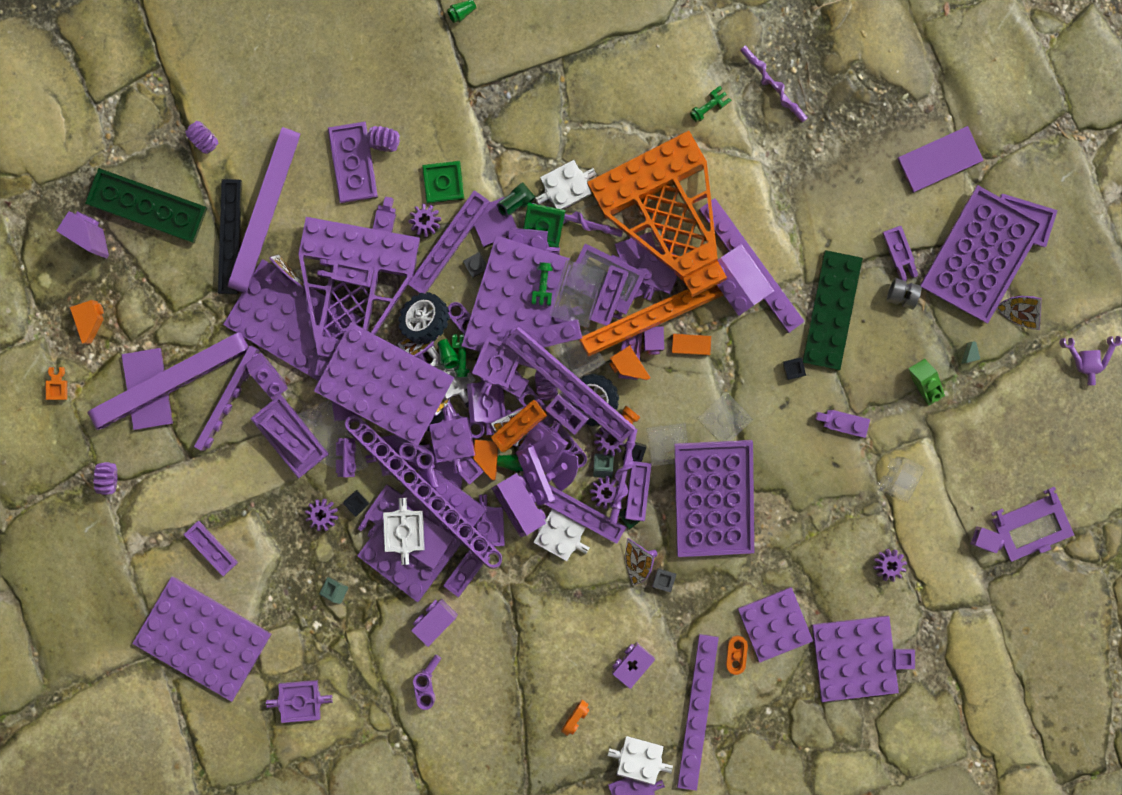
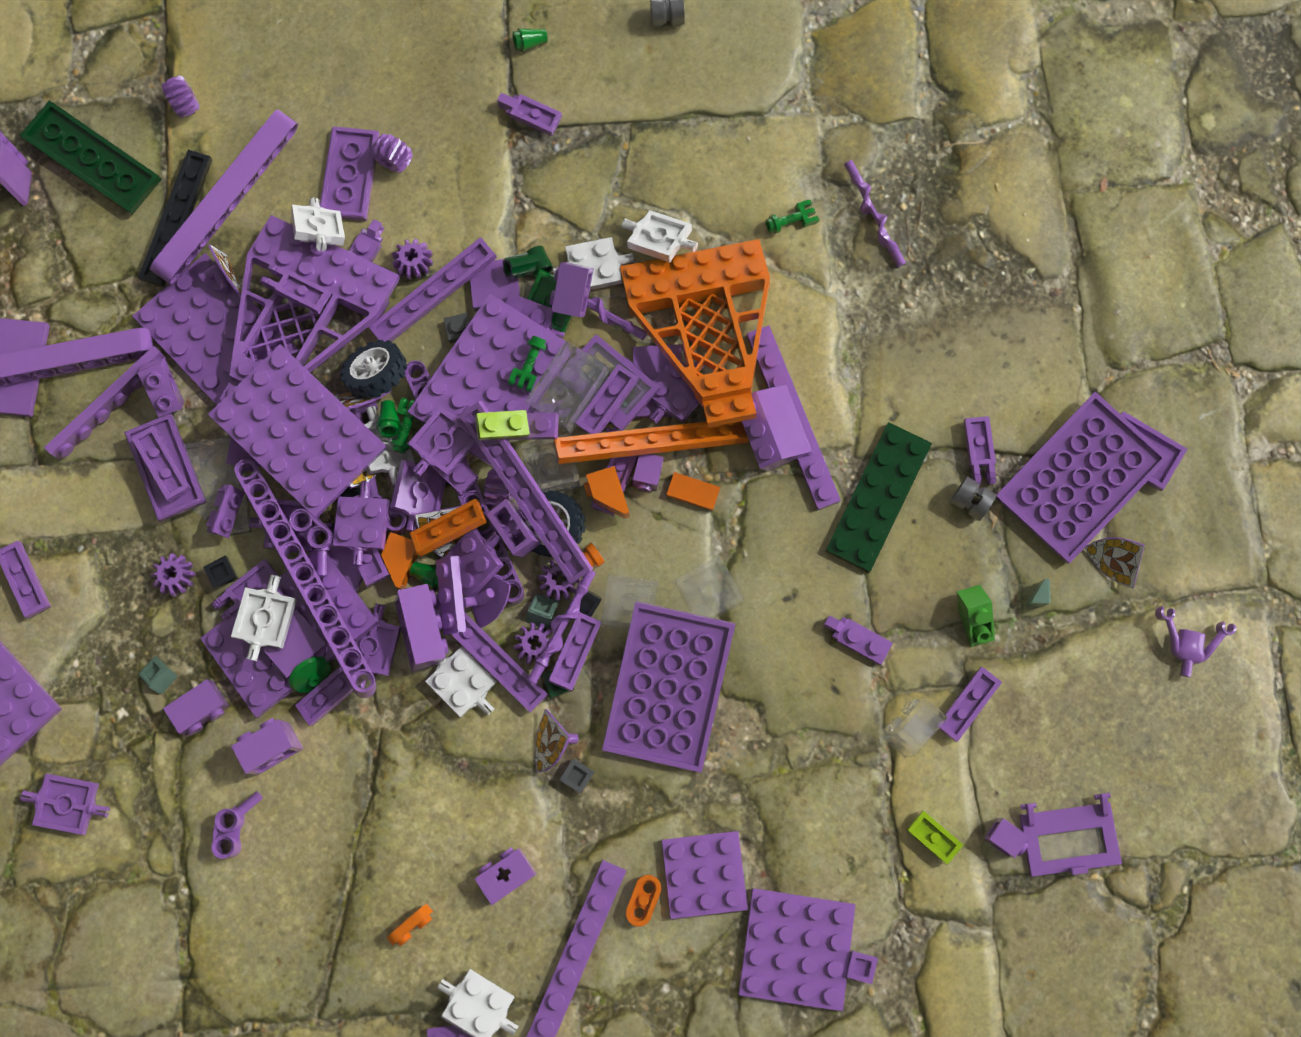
camera: 10 degrees right, 10 degrees down
green tile [422,161,465,204] -> none
black plate [782,357,806,380] -> none
medium lavender gear [873,549,907,582] -> none
medium lavender tile [897,126,984,193] -> none
none -> medium lavender brick [163,679,230,736]
none -> green piece [289,656,331,693]
none -> white plate [291,198,345,251]
none -> lime plate [475,410,530,440]
none -> medium lavender hinge [497,93,562,136]
none -> medium lavender brick [550,262,594,317]
none -> white plate [622,210,698,262]
none -> lime plate [906,810,963,865]
none -> medium lavender plate [935,667,1002,742]

